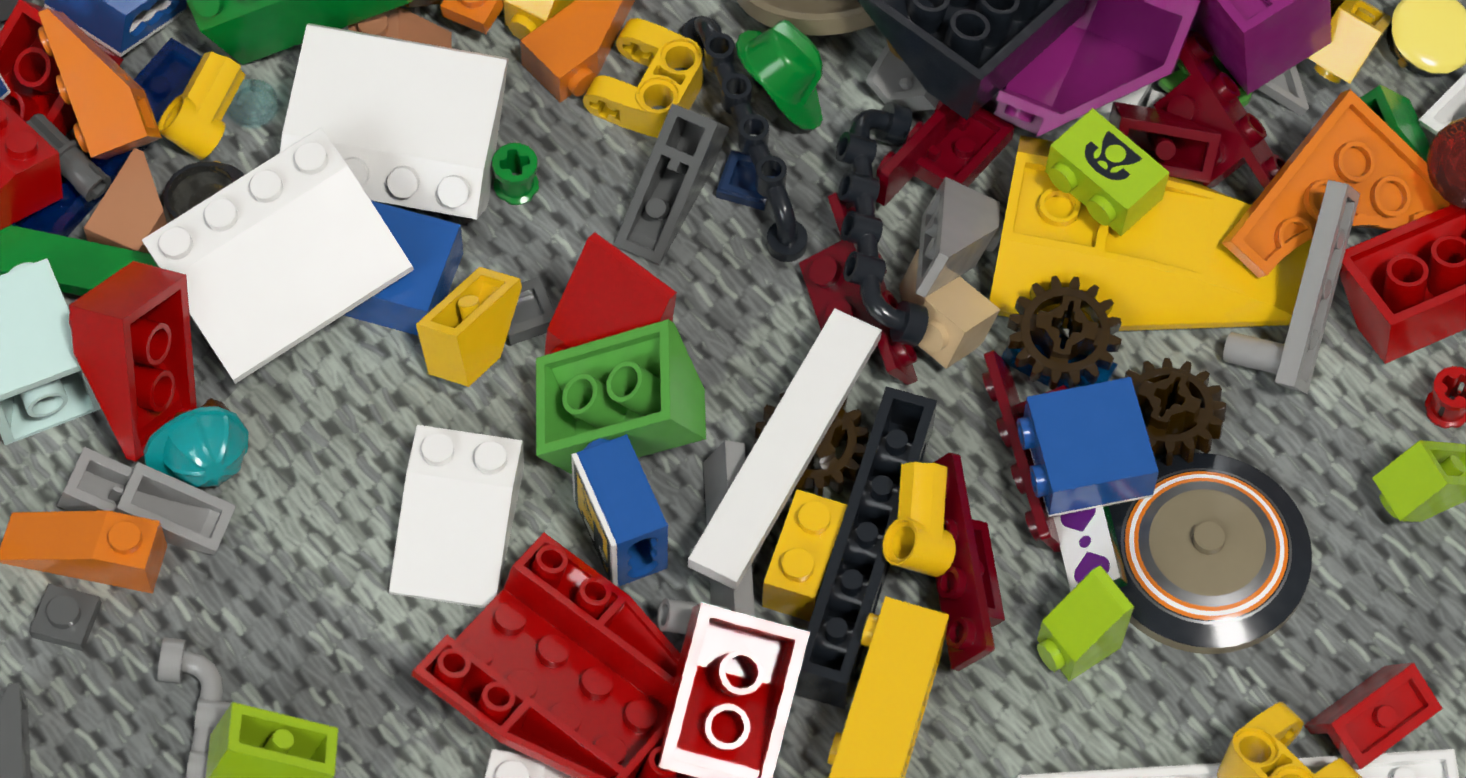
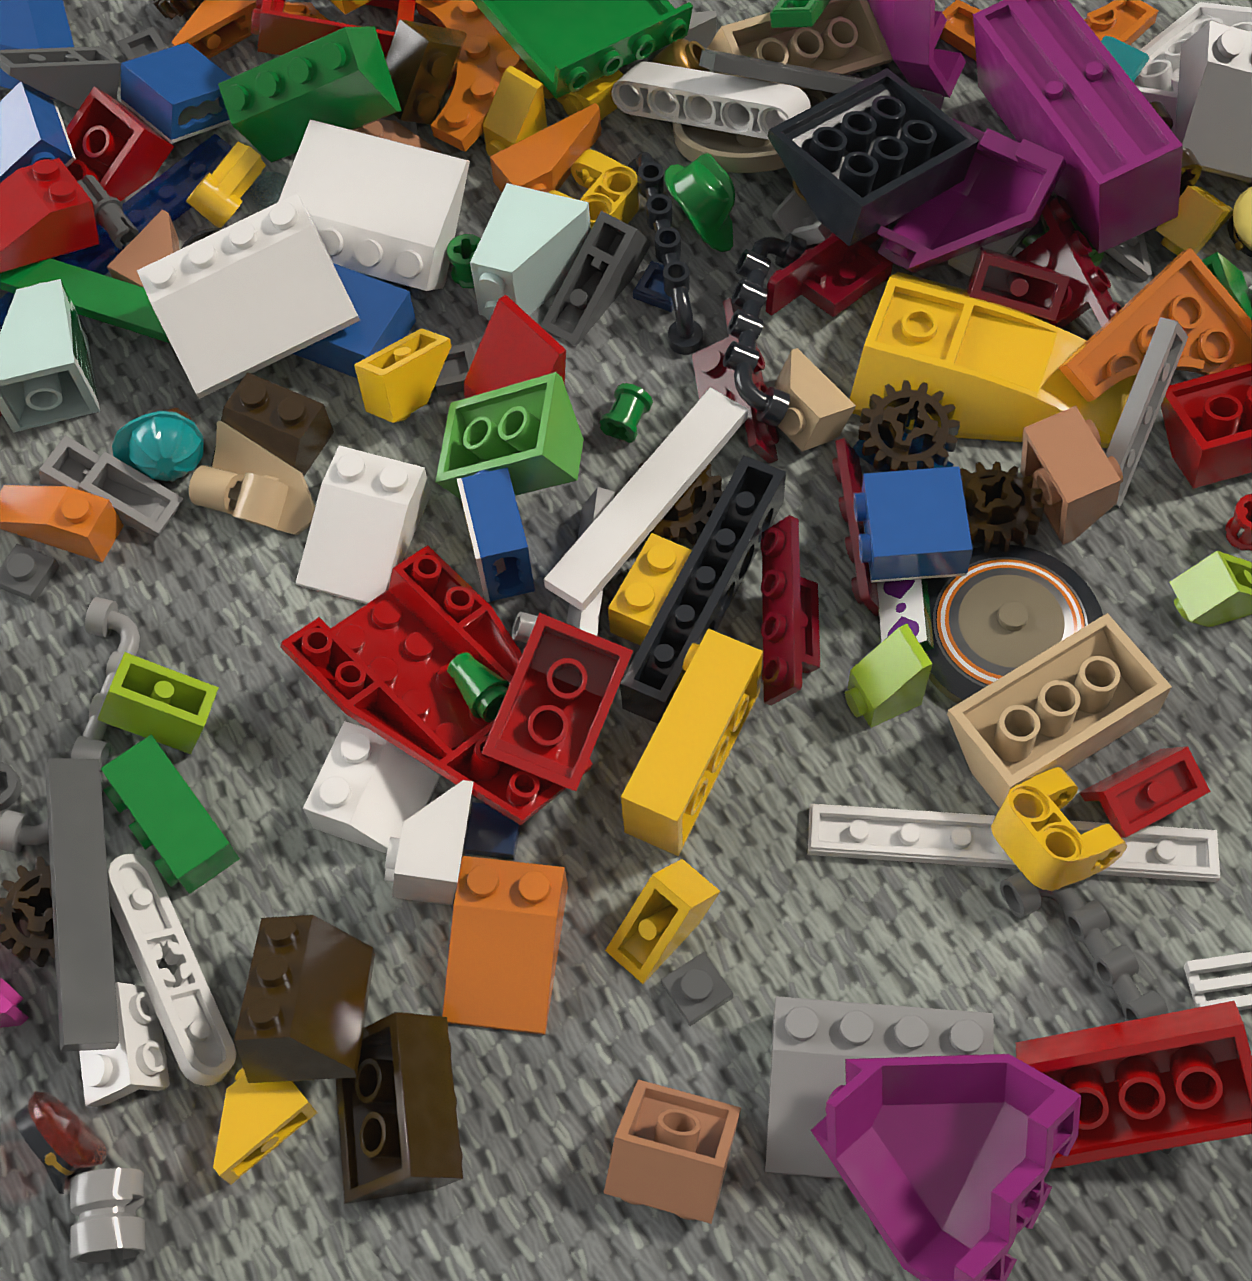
camera: 15 degrees right, 0 degrees up
orange slope [38,8,162,160] -> none
red slope [69,261,197,462] -> none
yellow piece [882,462,956,577] -> none
light grey slope [916,177,1003,297] -> none
lime brick [1045,108,1170,236] -> none
none -> tan panel [189,421,315,535]
none -> dark brown slope [211,372,334,476]
none -> green cone [447,652,510,723]
none -> light aqua slope [470,183,591,321]
none -> green bush [599,383,653,443]
none -> tan slope [947,613,1172,809]
none -> nougat slope [1020,406,1123,544]

